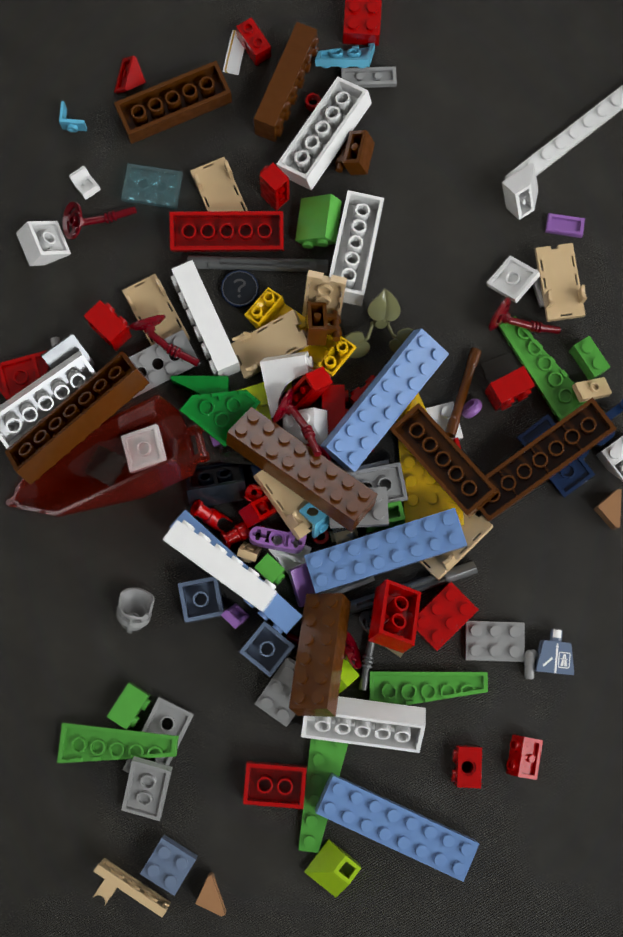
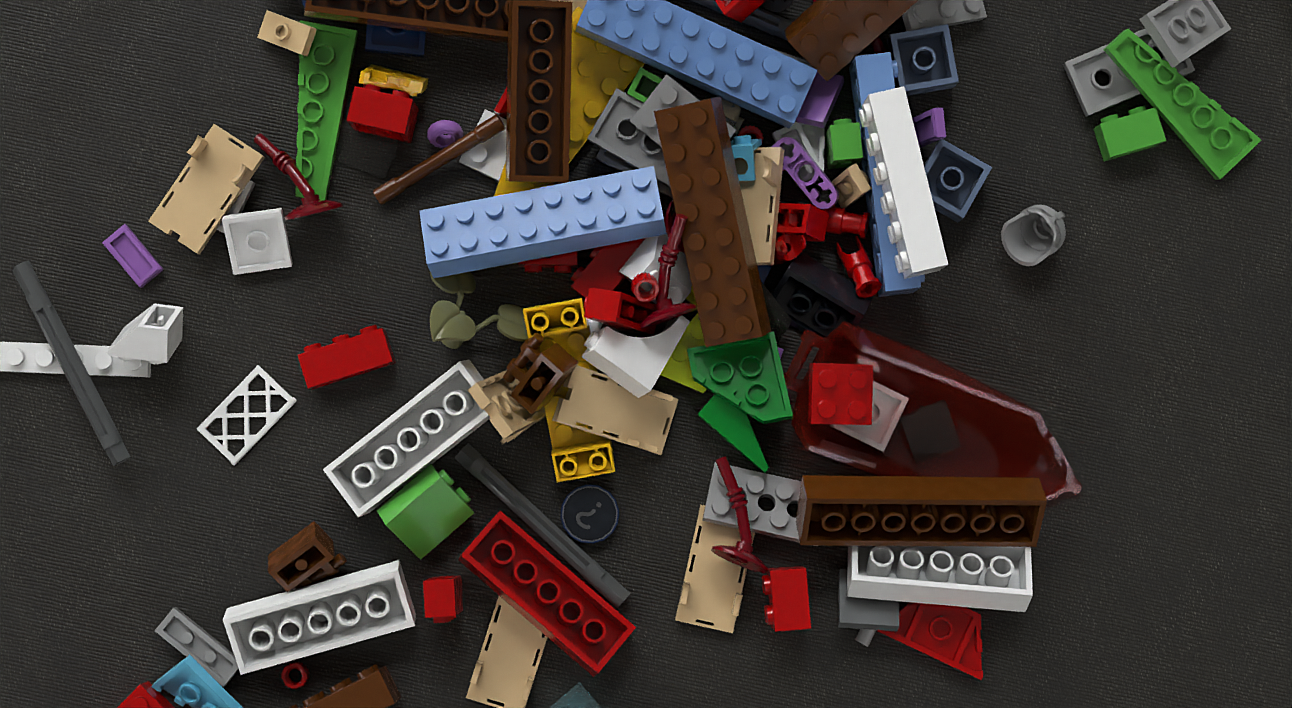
camera: 140 degrees left, 5 degrees up
white brick [170,260,241,376] -> none
bright green brick [569,336,610,380] -> none
none -> dark grey piece [12,261,130,466]
none -> white window [197,365,297,466]
none -> red brick [297,325,396,390]
none -> yellow wing [359,64,429,96]
none -> red axle [631,272,660,303]
none -> red brick [808,363,873,425]

